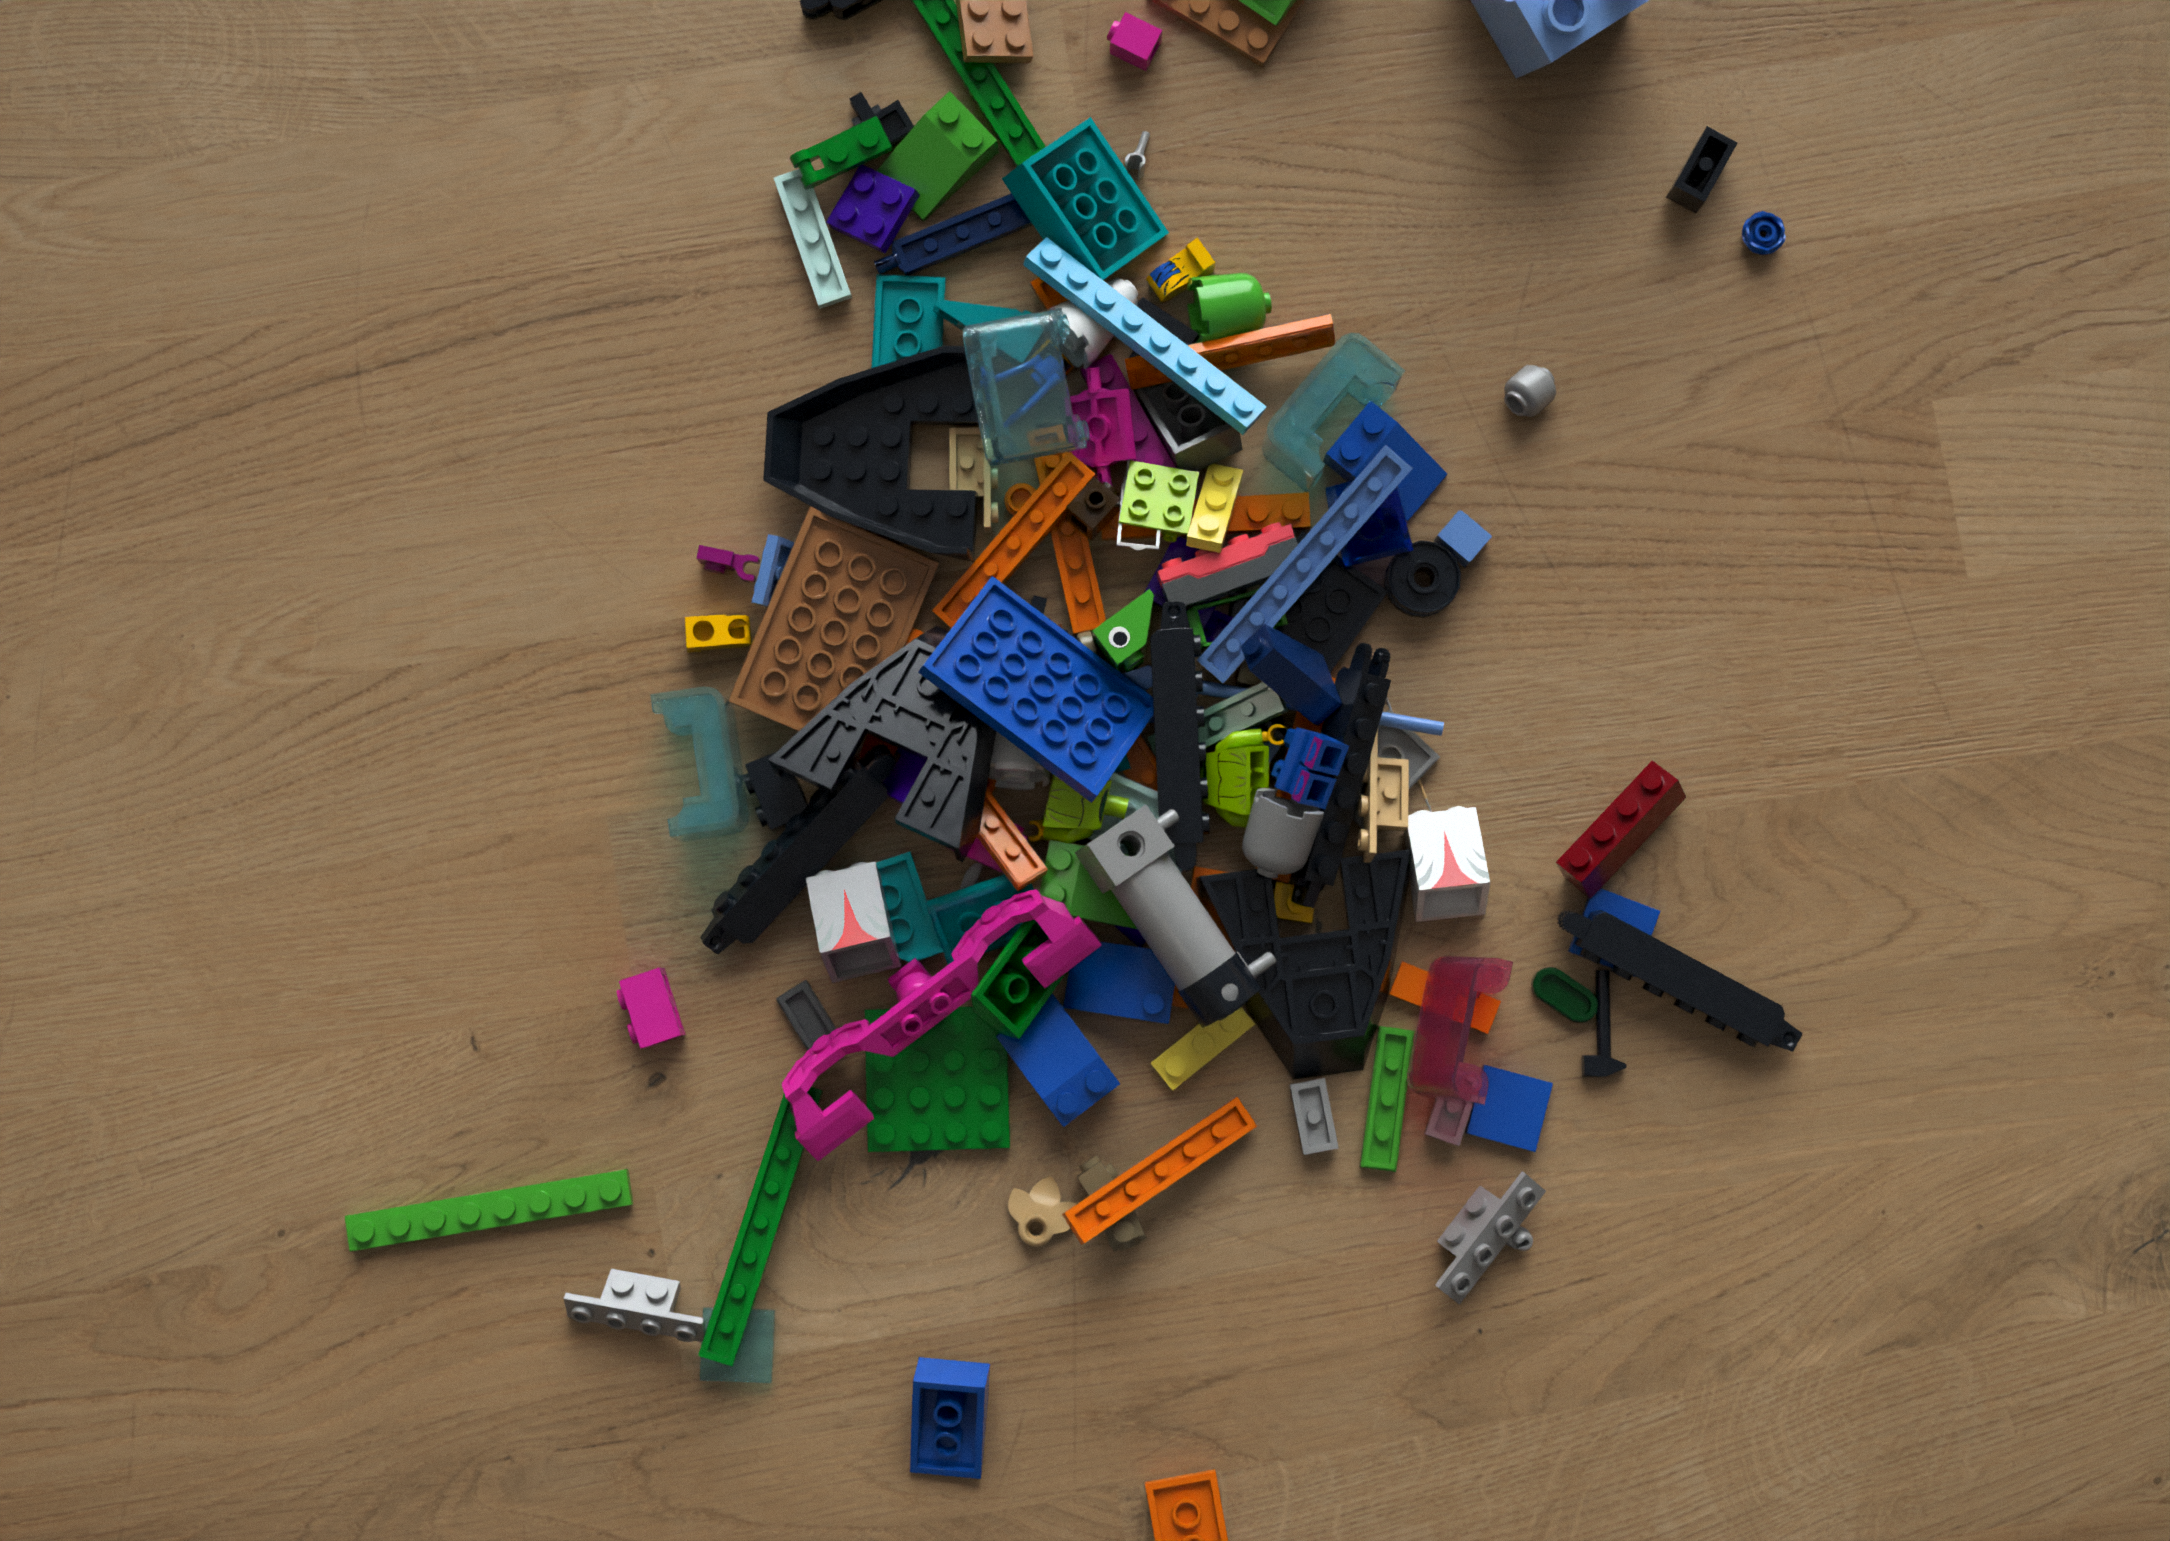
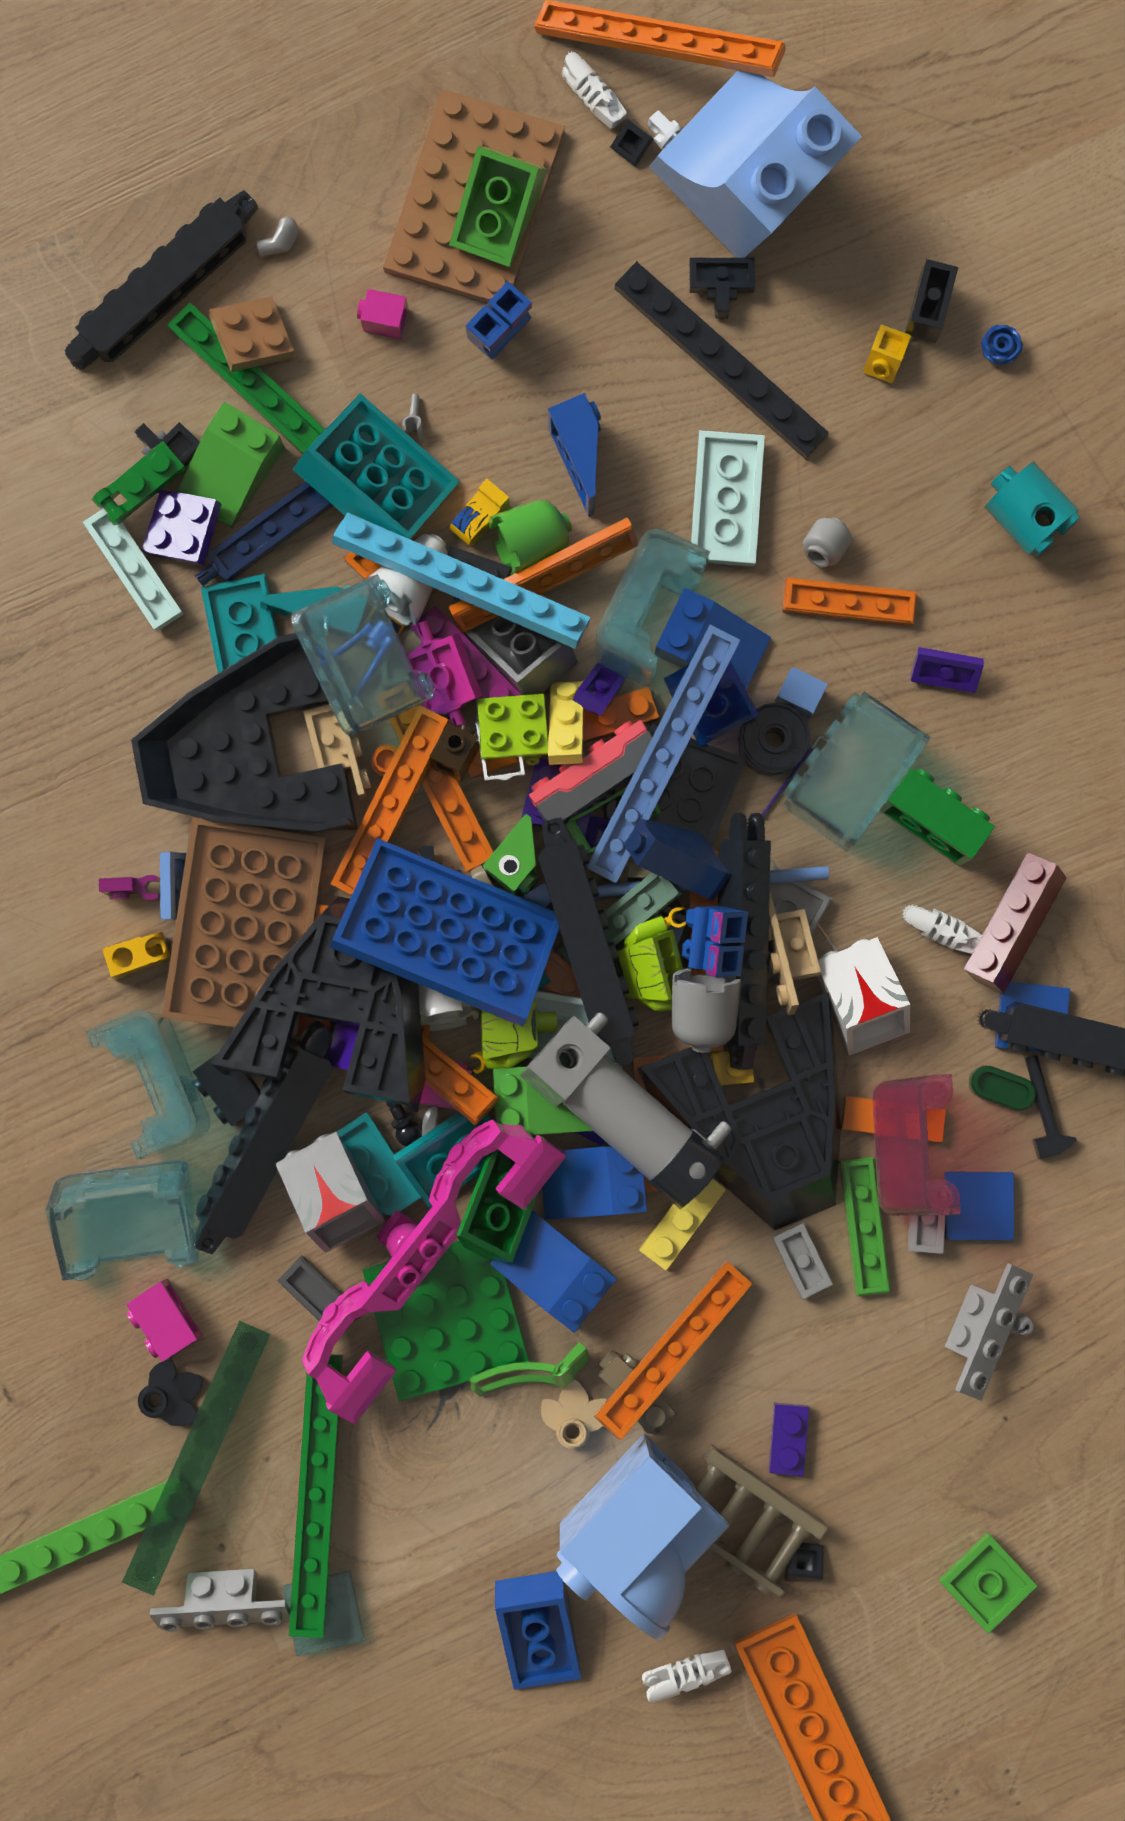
camera: 15 degrees left, 0 degrees up
none -> clear light blue windscreen [45,1160,200,1281]
none -> clear green plate [122,1320,270,1596]
none -> black plate [138,1359,203,1426]
none -> black bar [386,1101,422,1147]
none -> blue hips [465,281,532,360]
none -> bright green piece [469,1342,590,1397]
none -> blue slope [548,393,601,517]
none -> light blue piece [556,1434,730,1640]
none -> dark purple plate [573,662,626,716]
none -> black plate [614,261,829,460]
none -> white hinge [642,1650,732,1703]
none -> black hinge [689,258,755,319]
none -> light aqua plate [689,430,765,567]
none -> dark tan fence [696,1444,828,1598]
none -> dark purple piece [762,736,836,840]
none -> dark purple plate [768,1402,809,1476]
none -> orange tile [782,577,917,626]
none -> clear light blue windscreen [782,691,931,852]
none -> black slope [785,1543,824,1582]
none -> yellow bracket [863,324,911,383]
none -> green brick [878,768,995,867]
none -> white hinge [902,904,982,954]
none -> dark purple plate [911,647,984,693]
none -> bright green plate [938,1532,1037,1634]
none -> teal cylinder [984,461,1080,558]

